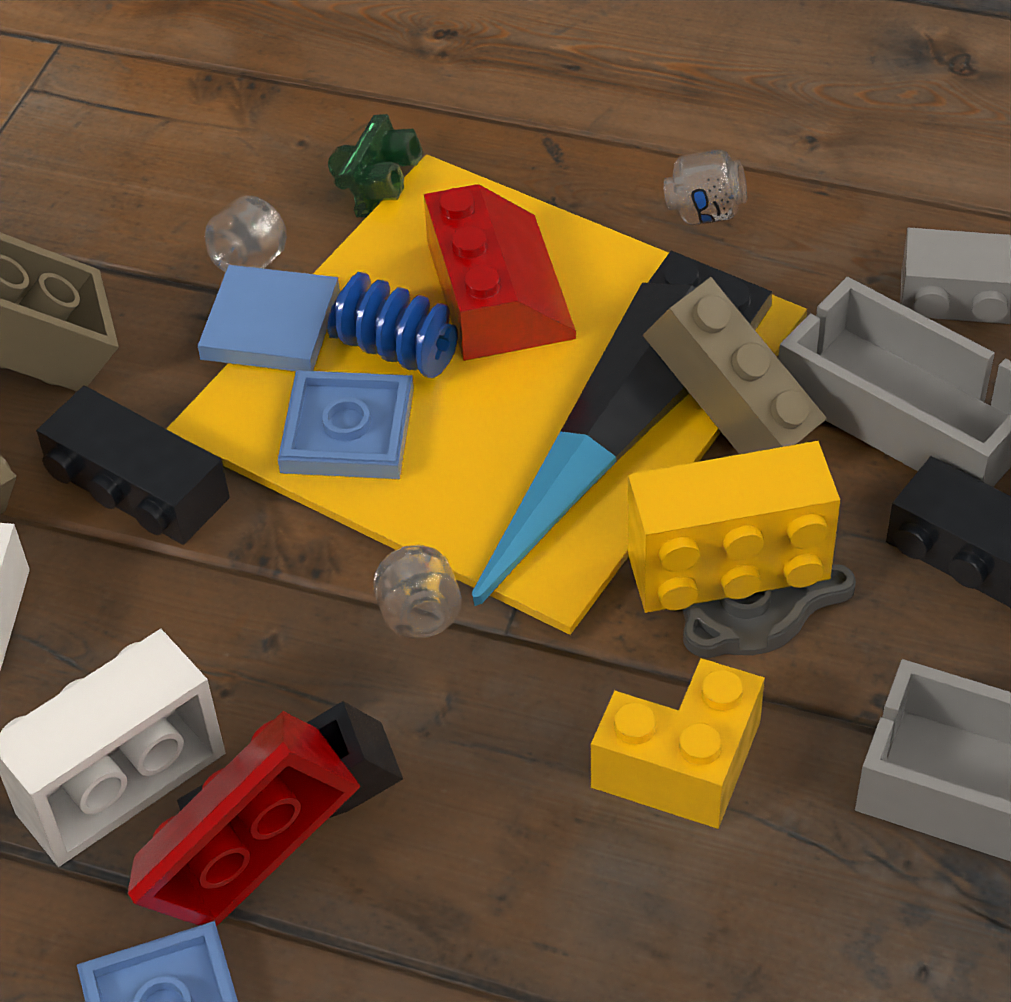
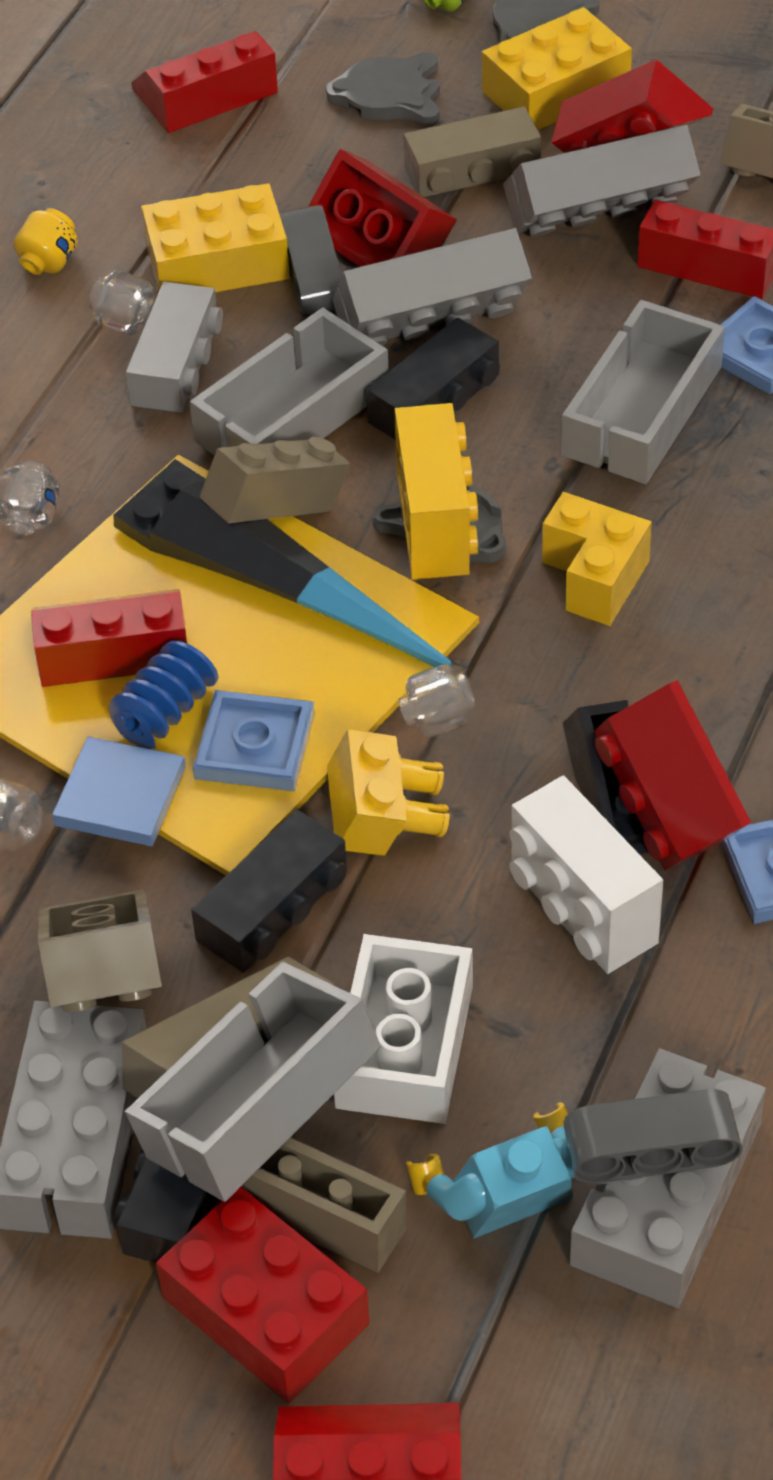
camera: 85 degrees left, 0 degrees up
none -> yellow brick [327,729,450,856]

